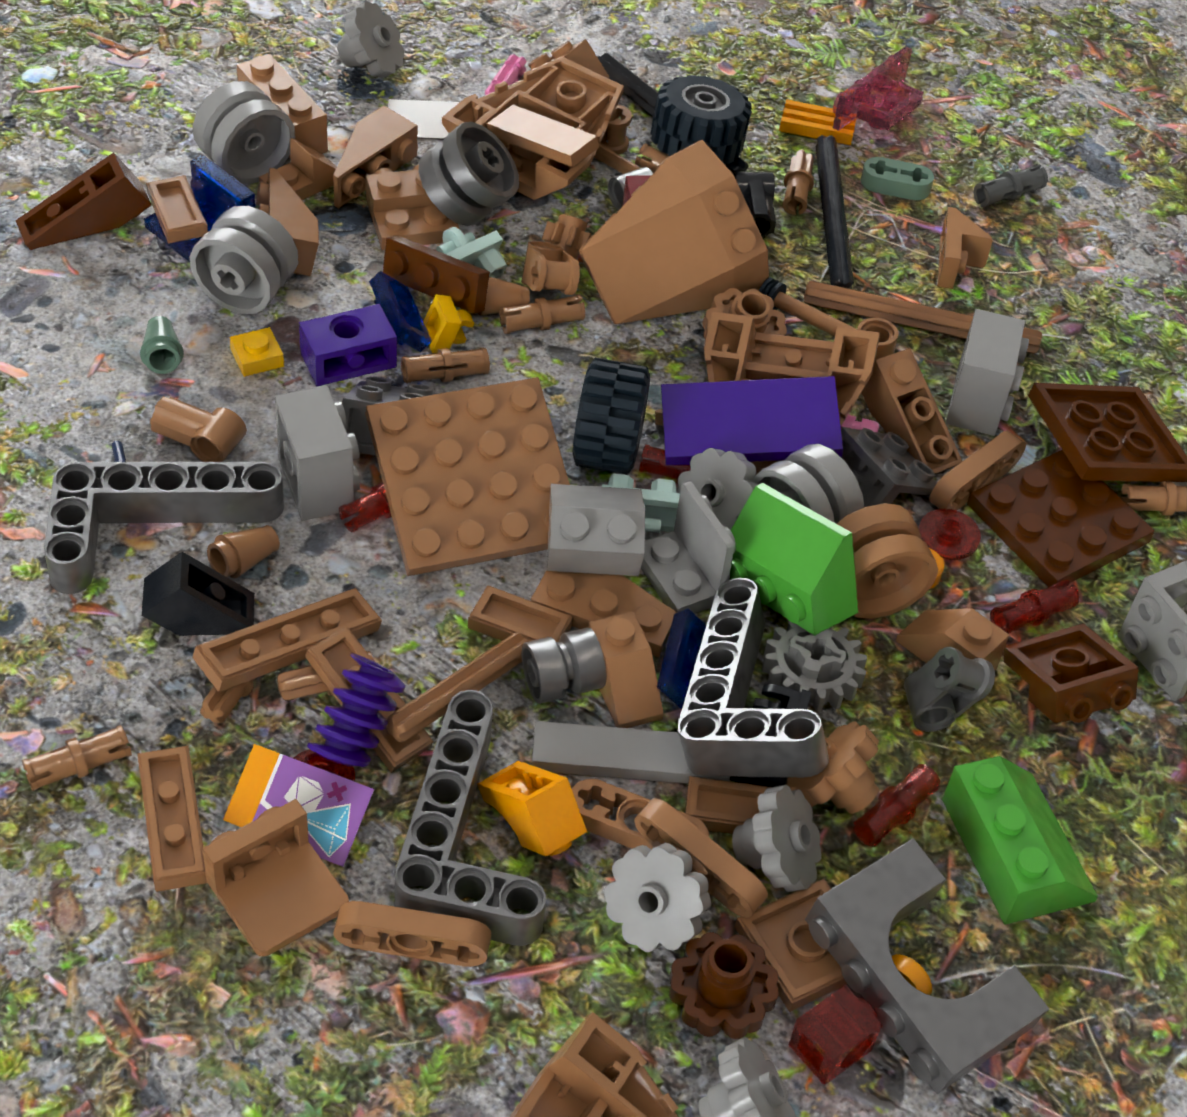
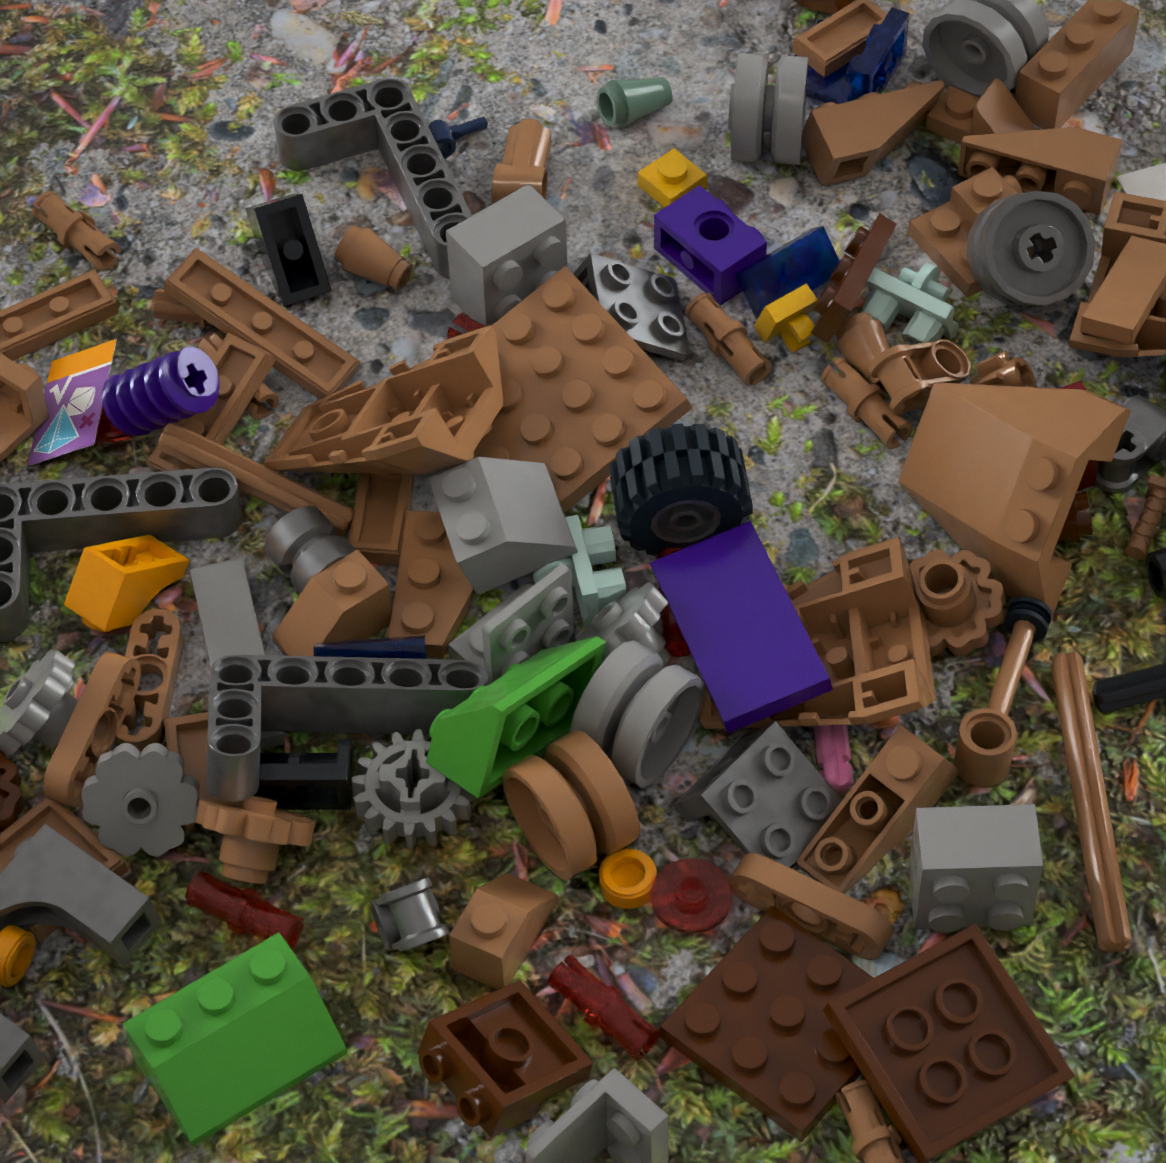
camera: 80 degrees right, 5 degrees up
none -> medium nougat wedge [264,325,503,475]

